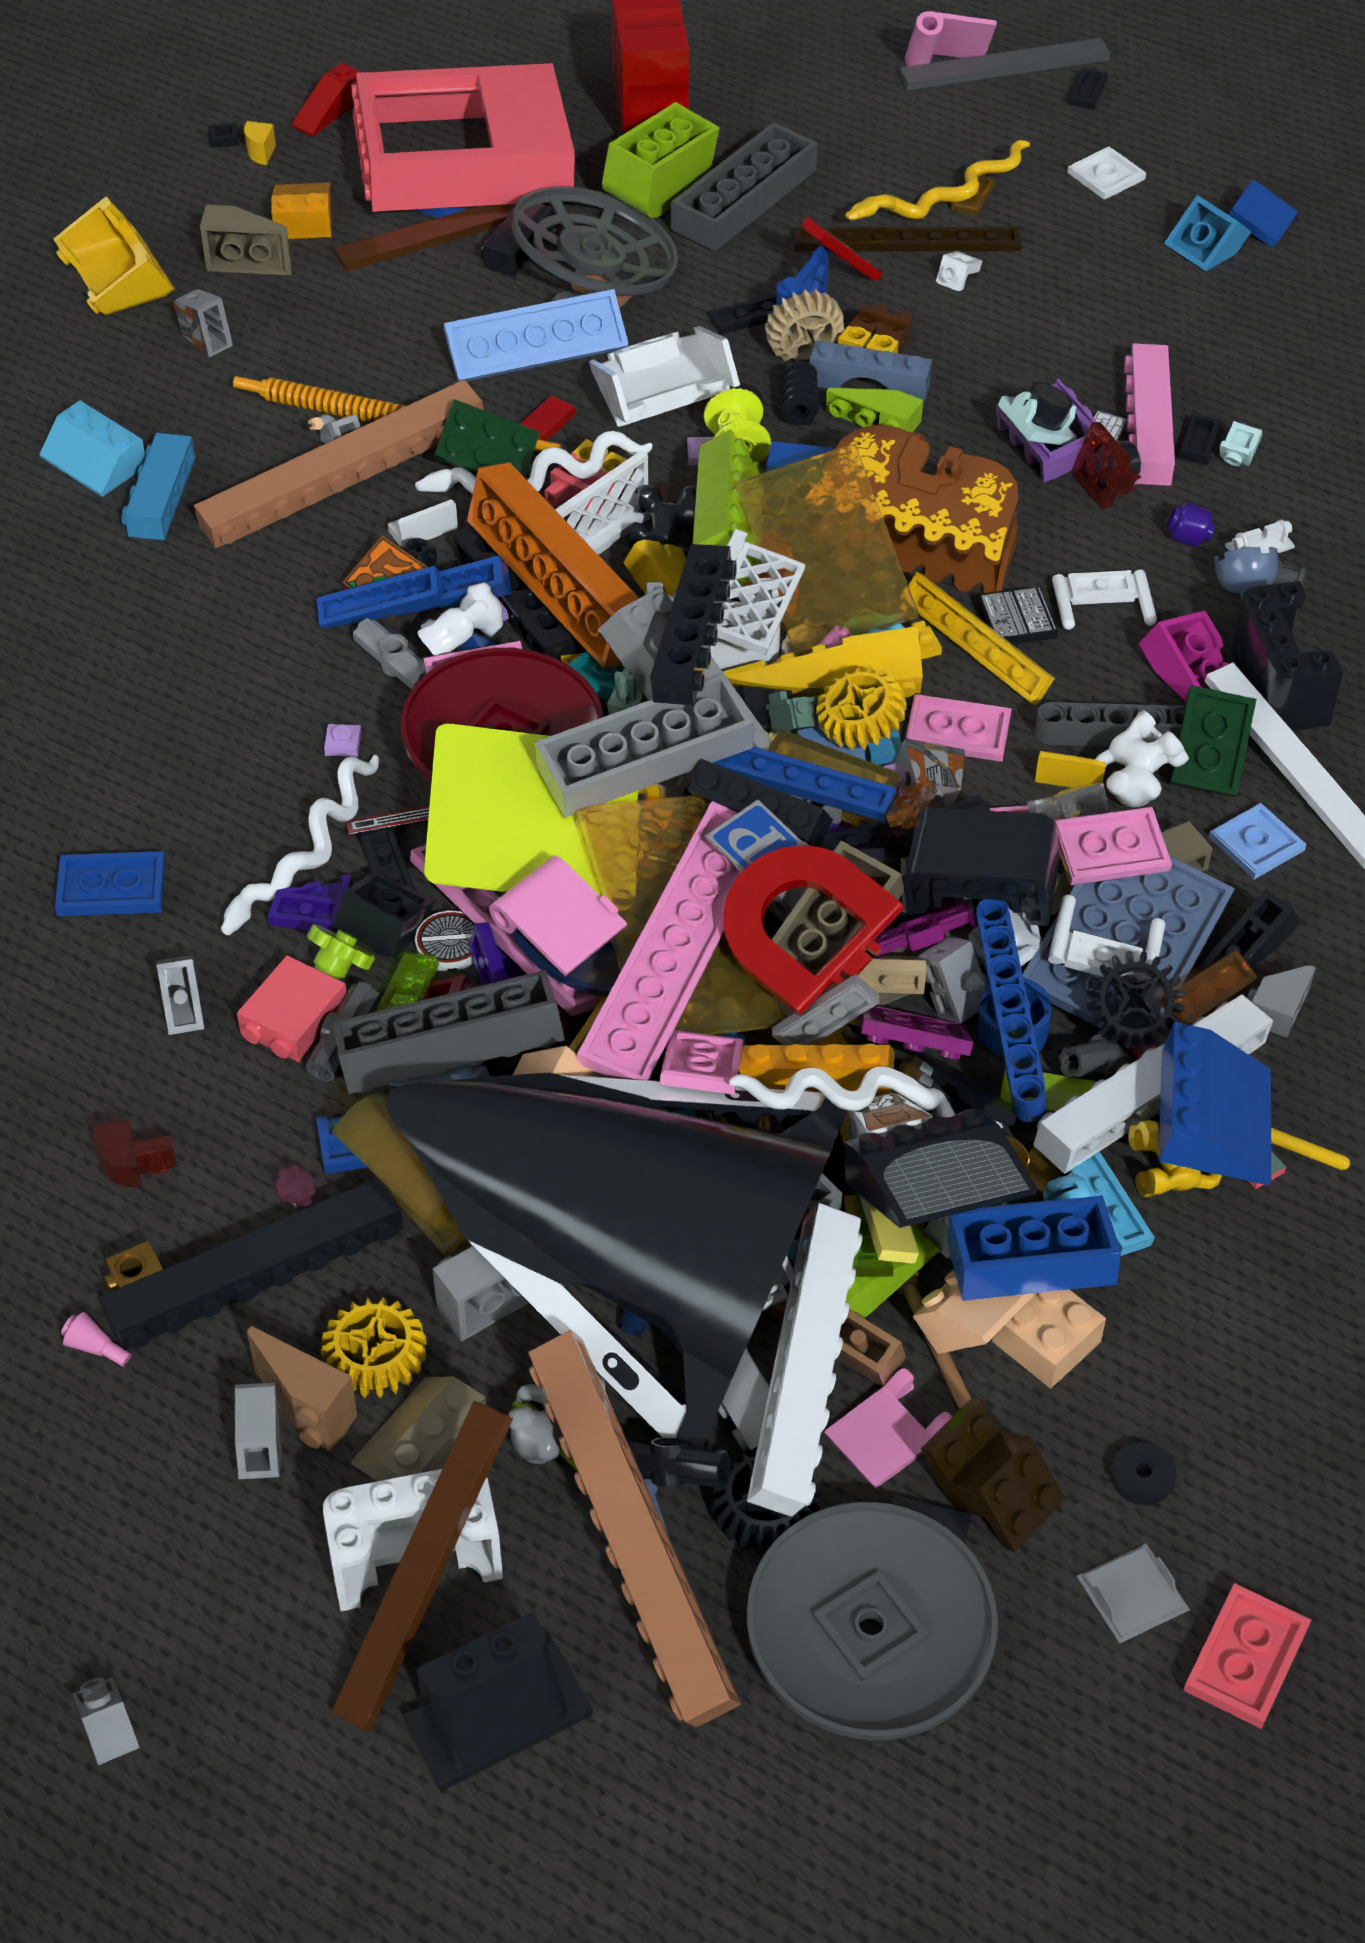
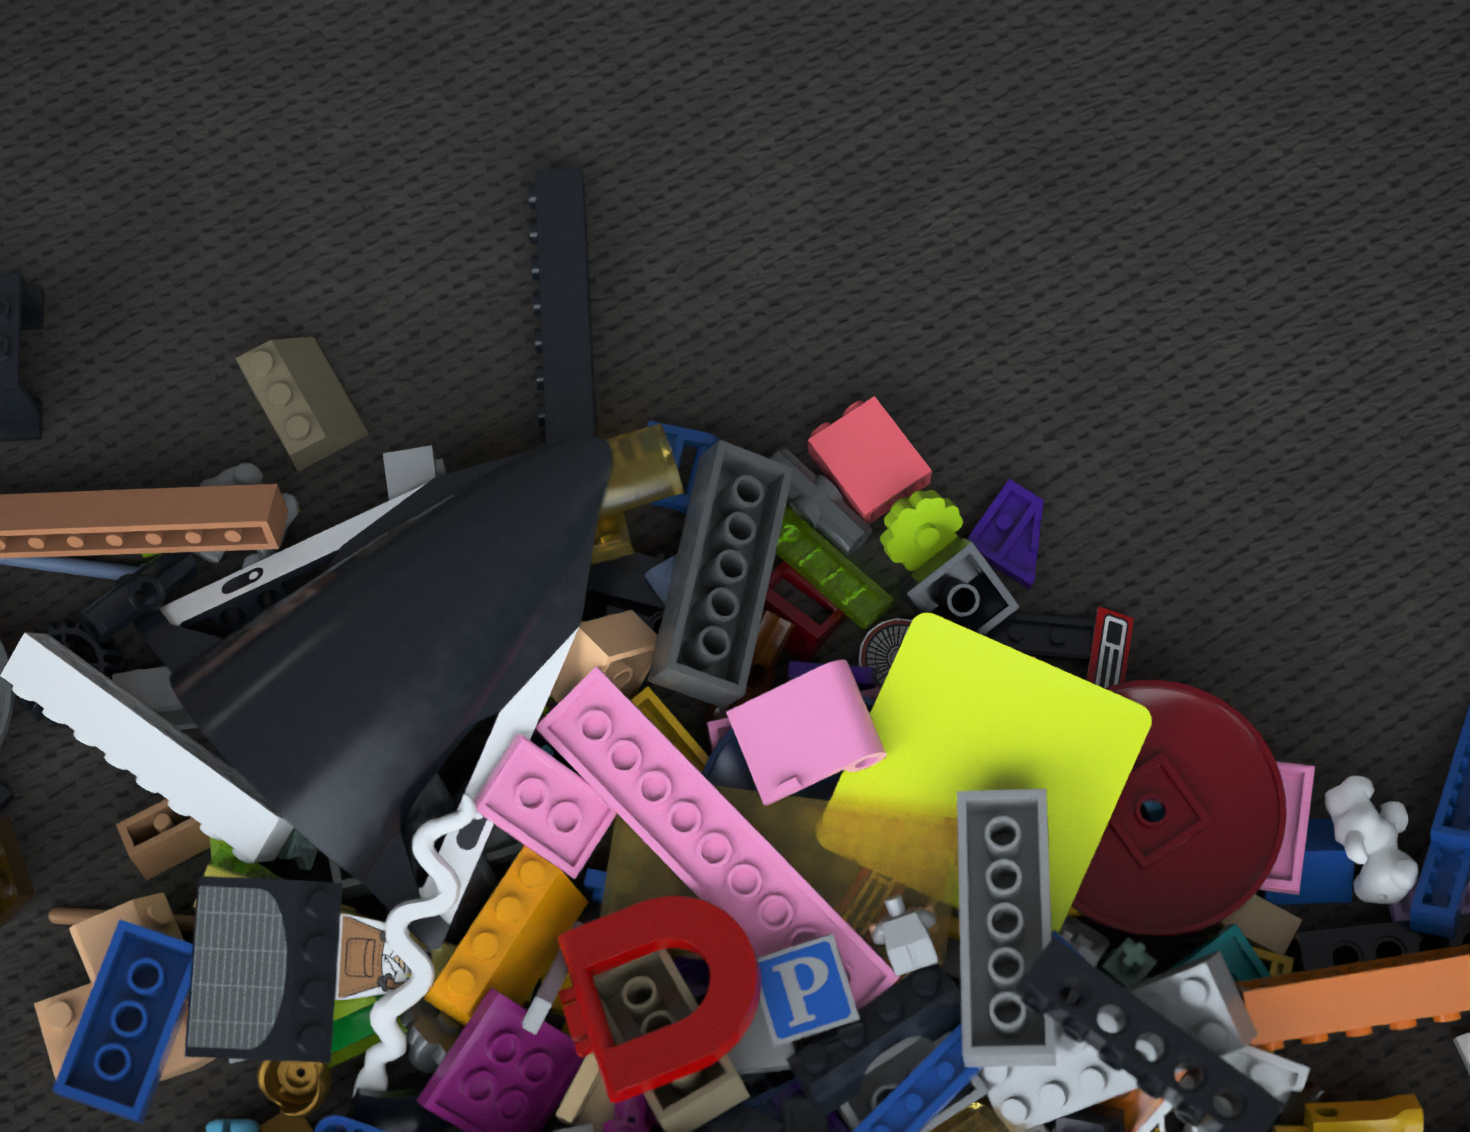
camera: 120 degrees right, 20 degrees up
blue plate [55,851,166,916] -> none
bright pink cone [61,1312,132,1367] -> none
light grey slope [72,1677,139,1765] -> none
clear red brick [92,1119,177,1187] -> none
pearl gold brick [103,1241,163,1293] -> none
light grey slope [157,955,204,1035] -> none
white animal [220,755,379,935] -> none
light grey slope [235,1382,282,1479] -> none
medium nougat slope [247,1326,358,1452] -> none
clear pink plant [275,1165,315,1209] -> none
yellow gear [321,1297,427,1399] -> none
white windscreen [323,1469,503,1611] -> none
lavender plate [324,724,362,757] -> none
reddish brown tile [332,1400,513,1732] -> none
light grey piece [353,618,426,689] -> none
bright pink flag [824,1368,952,1489] -> none
none -> light grey piece [868,894,938,976]

